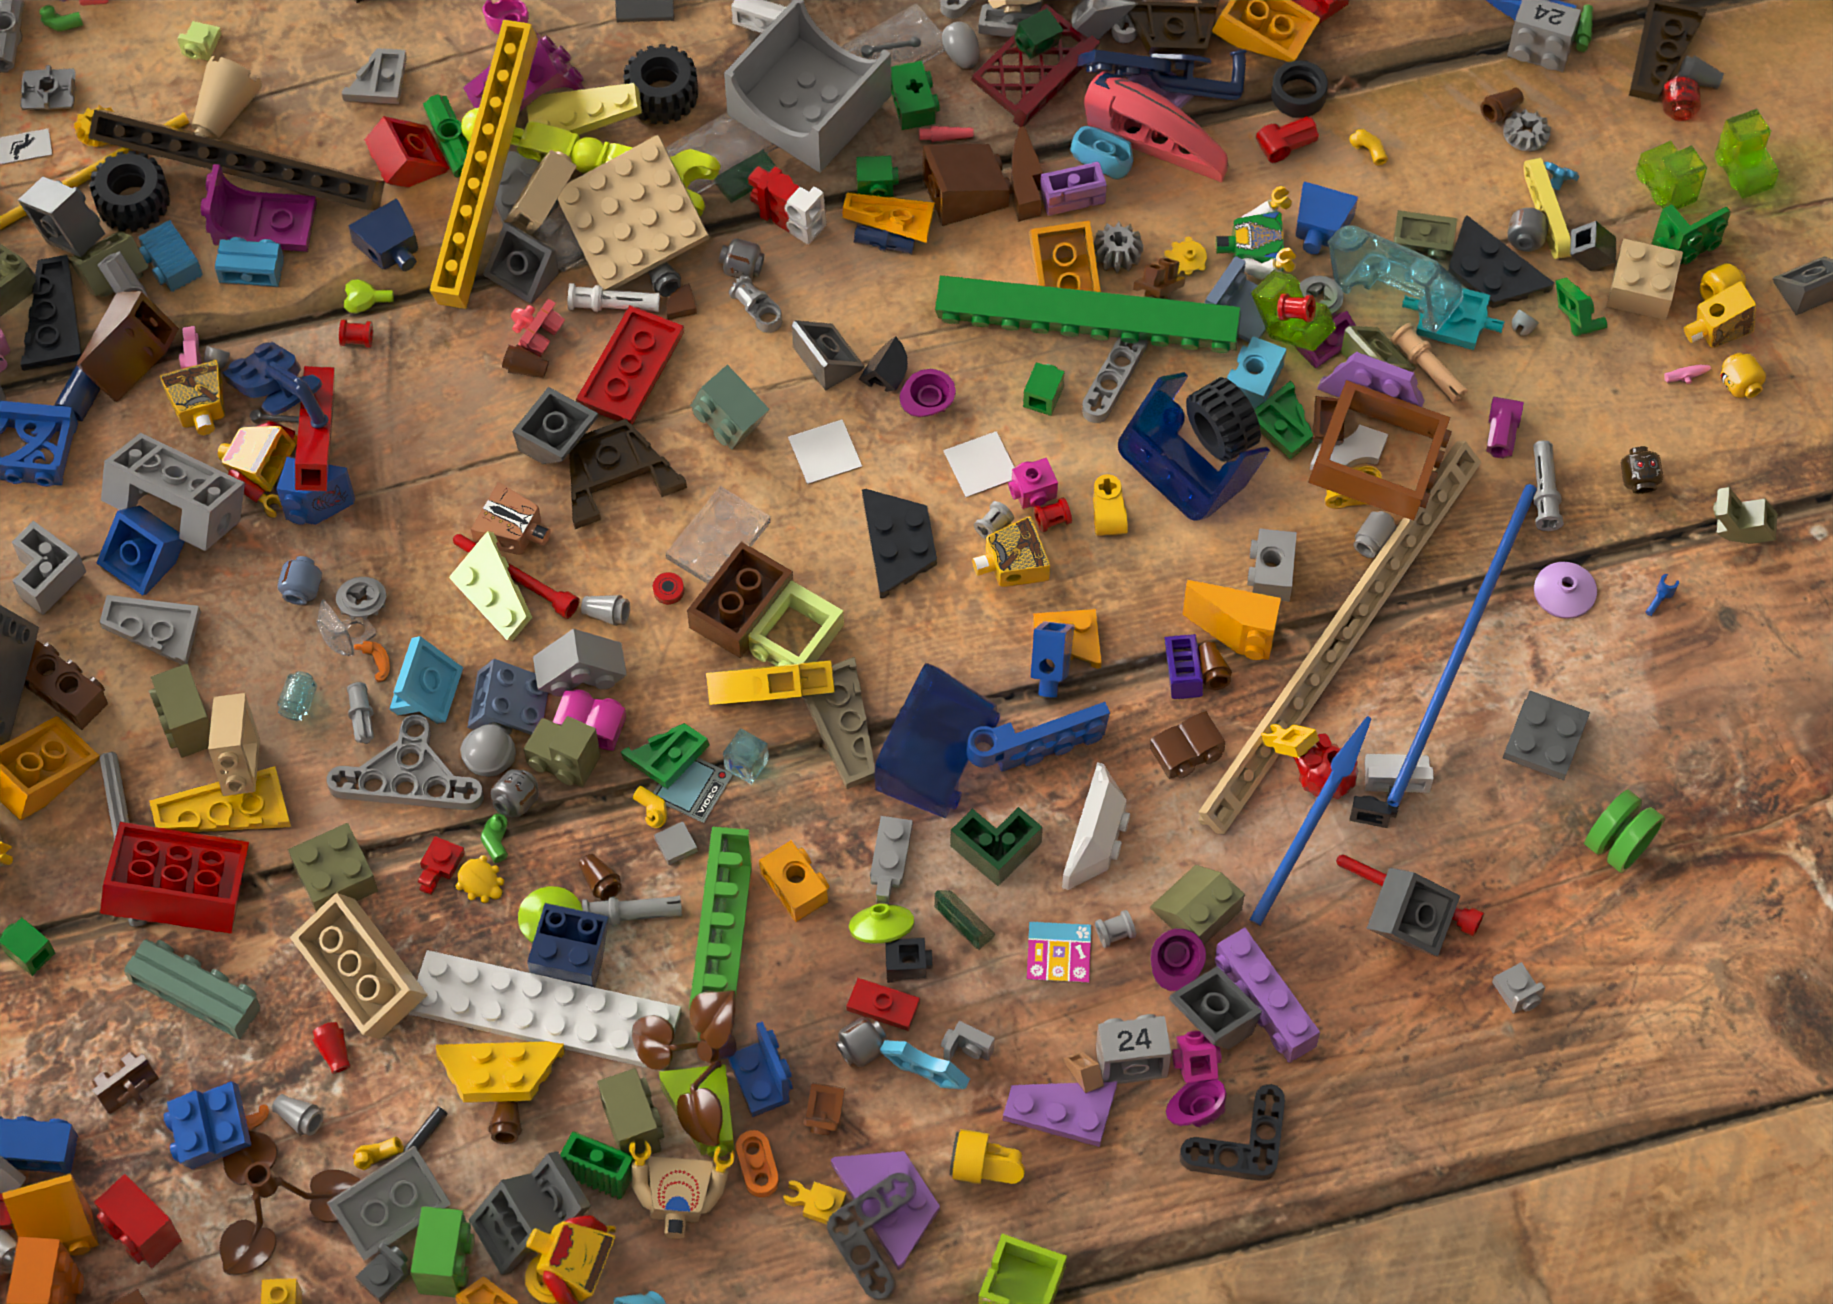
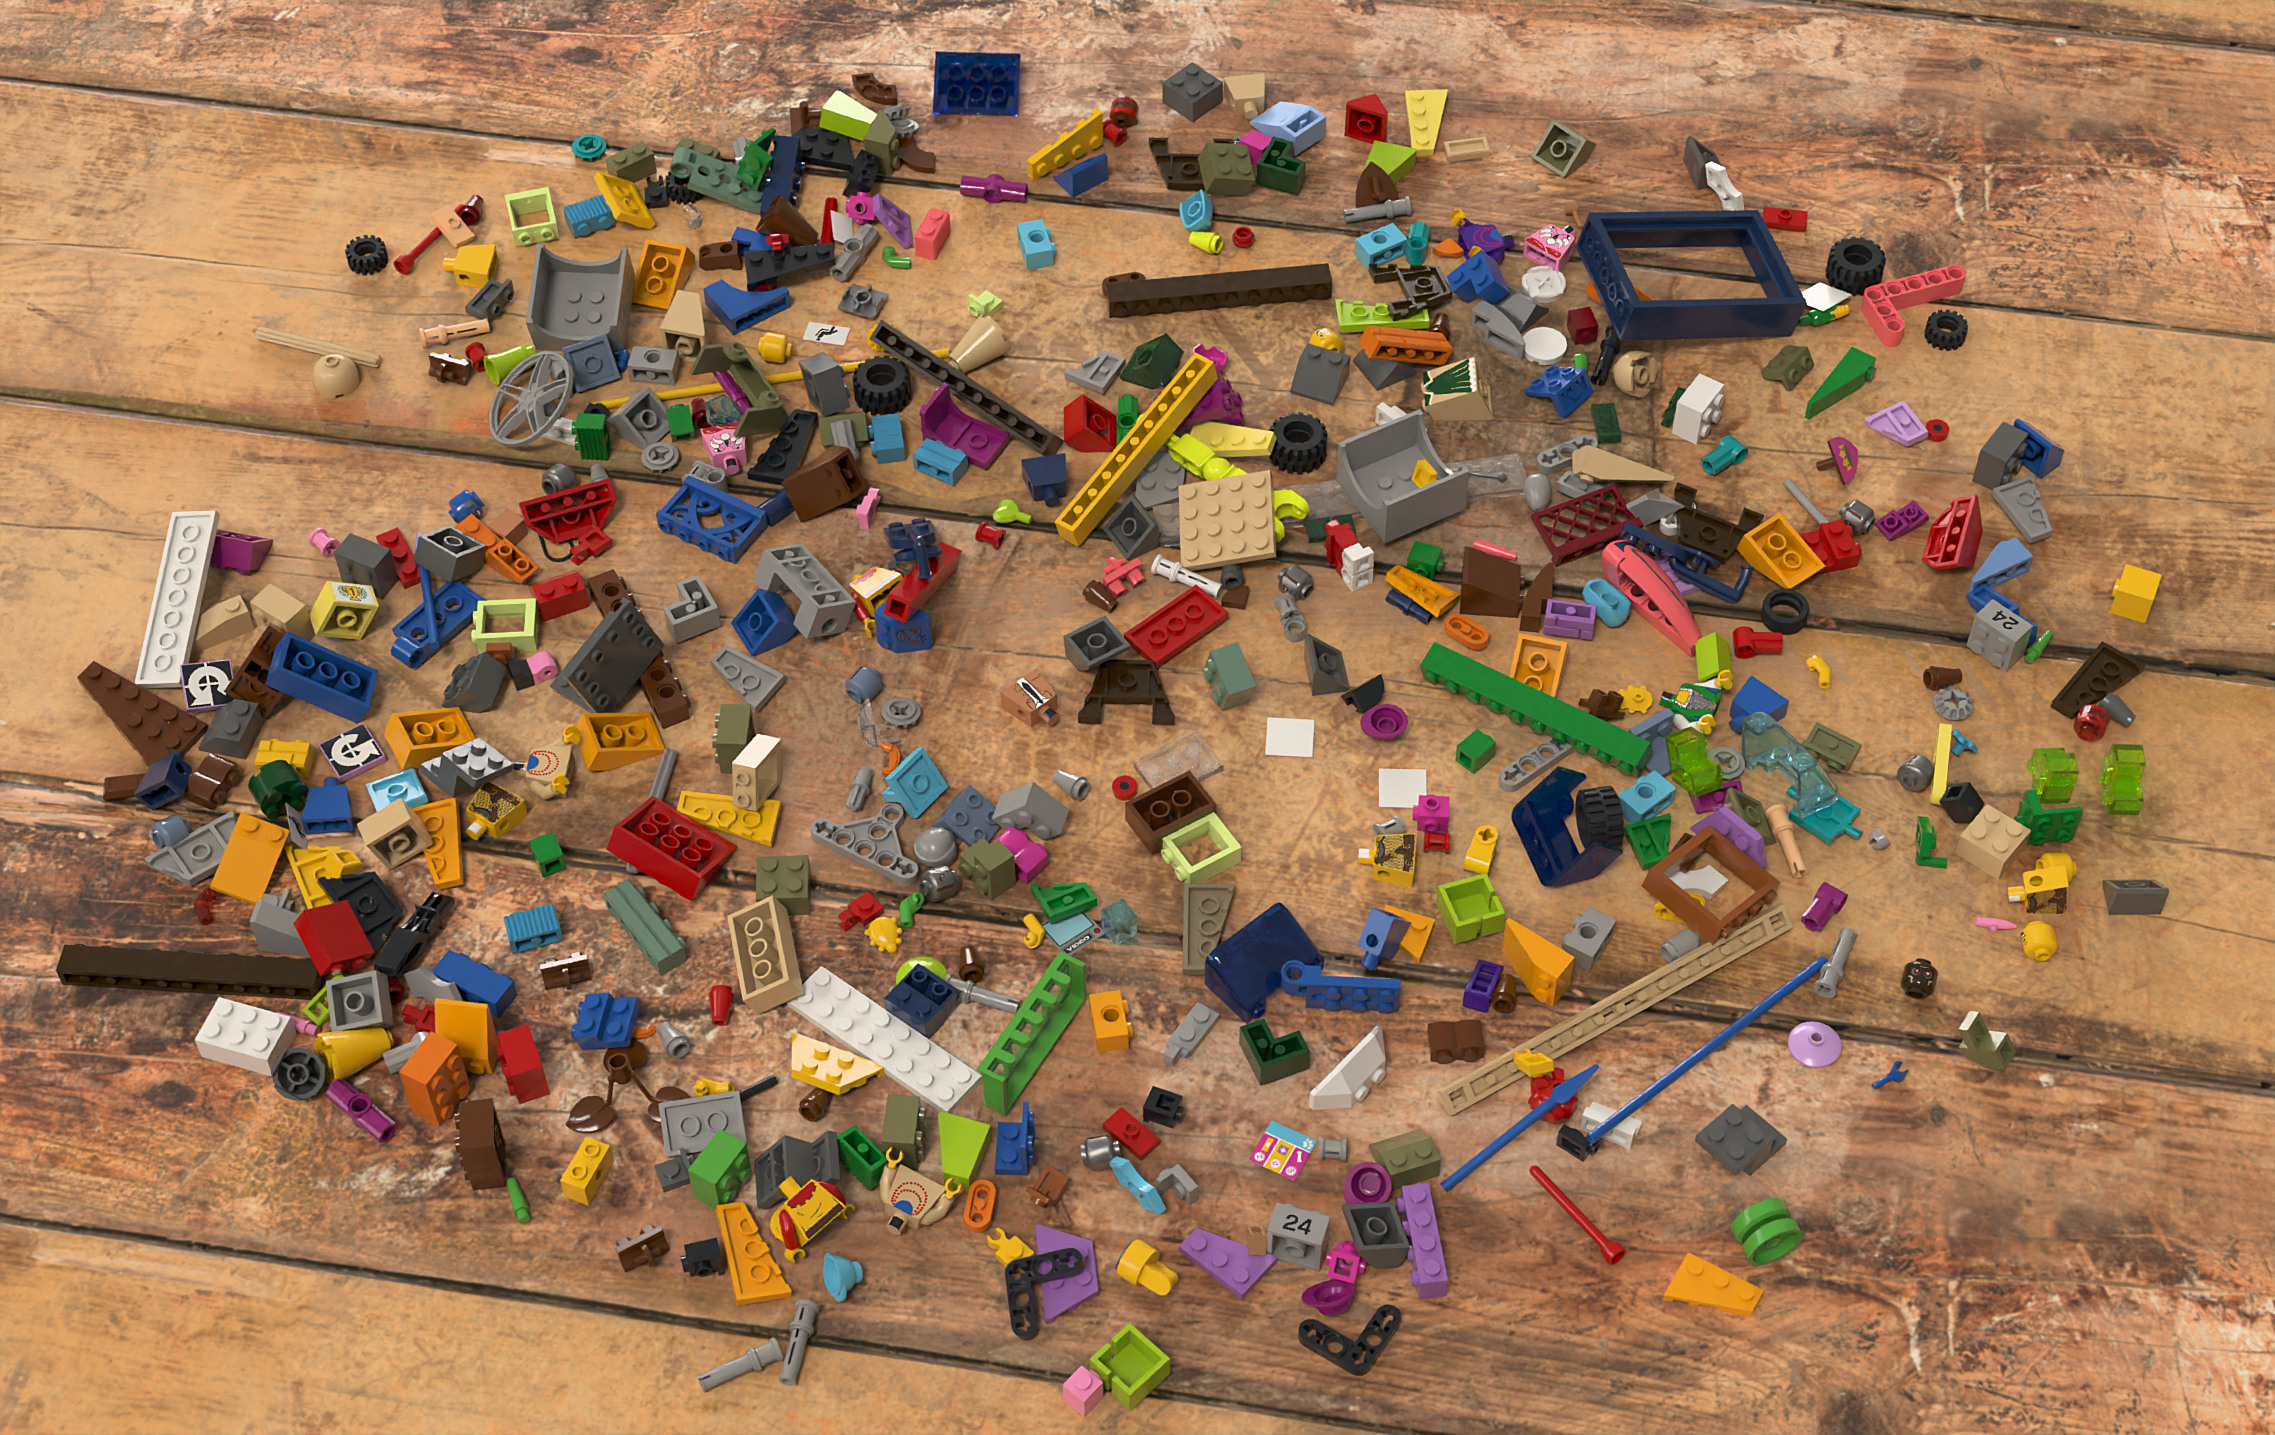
camera: 25 degrees right, 10 degrees down
torso [160,360,225,435] -> none
light grey hinge [204,346,230,369] -> none
clear light blue brick [277,671,317,721] -> none
yellowish green wing [449,531,532,641] -> none
red piece [453,534,580,619] -> none
tan window [503,150,577,236] -> none
reddish brown plant [632,990,737,1146] -> none
light grey tile [654,821,698,865] -> none
yellow slope [706,660,835,705] -> none
lime dish [849,904,914,944] -> none
black wing [862,489,937,598] -> none
green brick [891,60,940,131] -> none
clear green slope [934,890,995,950] -> none
dark green brick [1014,8,1063,59] -> none
light grey gear [1093,221,1144,273] -> none
red bush [1277,293,1316,323] -> none
dark grey slope [1367,868,1460,957] -> none
black wing [1447,215,1554,309] -> none
light grey bracket [1492,962,1545,1014] -> none
none -> dark azure brick [504,904,564,954]
none -> clear green slope [1119,333,1184,389]
none -> yellow plate [1411,459,1438,488]
none -> lime piece [1436,873,1505,944]
none -> orange plate [1444,613,1489,650]
none -> light orange wing [1663,1252,1764,1317]
none -> lime brick [1695,632,1733,687]

